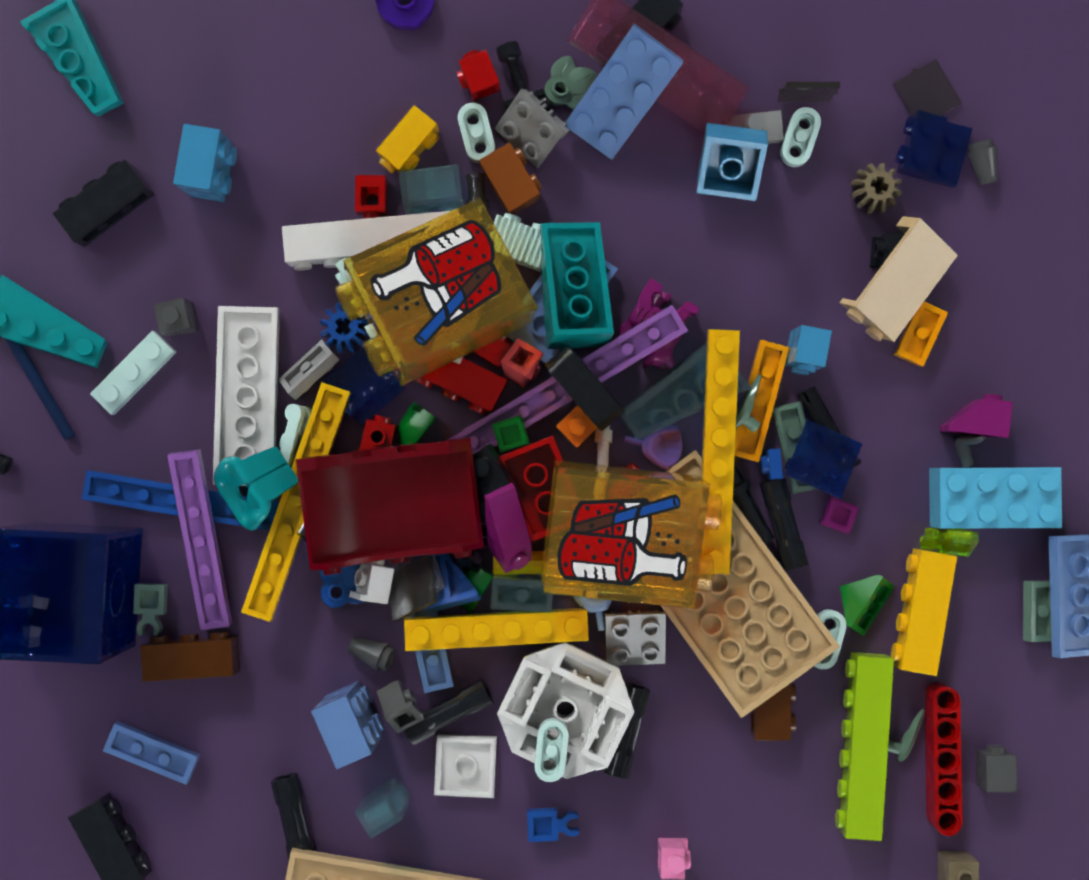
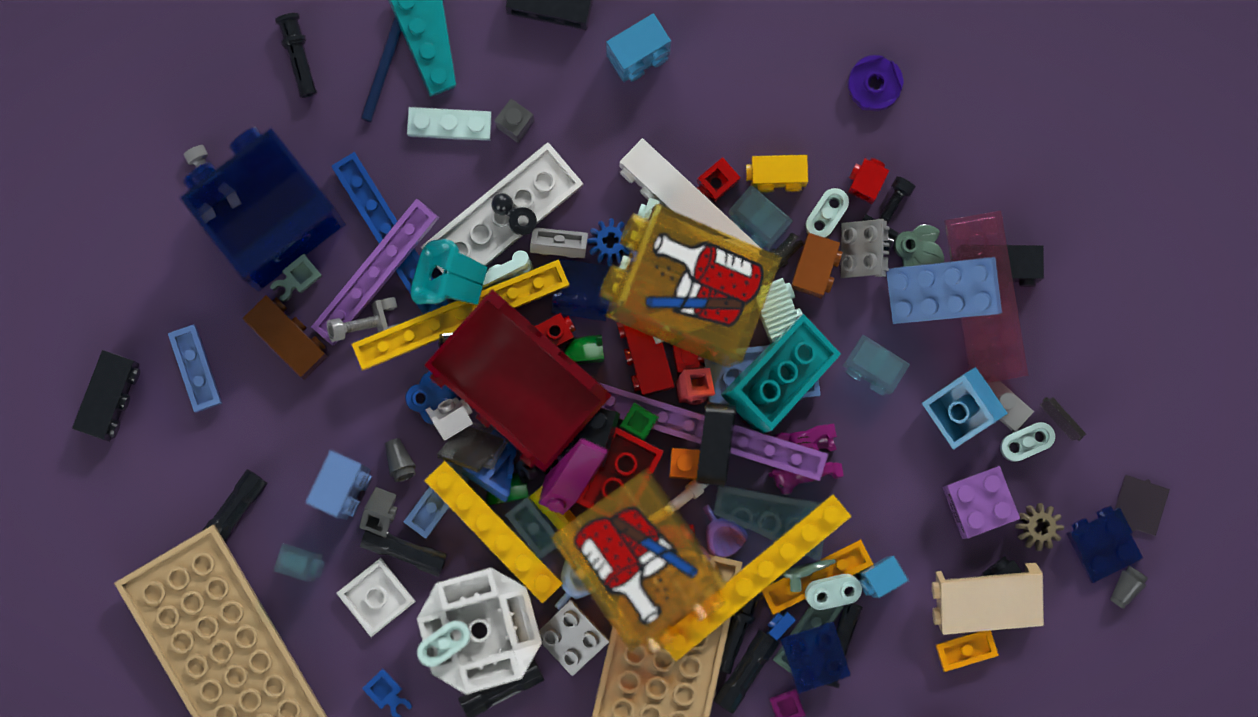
camera: 40 degrees right, 5 degrees down
none -> light grey bar [327,297,399,342]
none -> black plate [491,193,537,235]
none -> light aqua plate [805,574,862,610]
none -> clear light blue brick [842,335,910,395]
none -> medium lavender brick [942,466,1020,539]

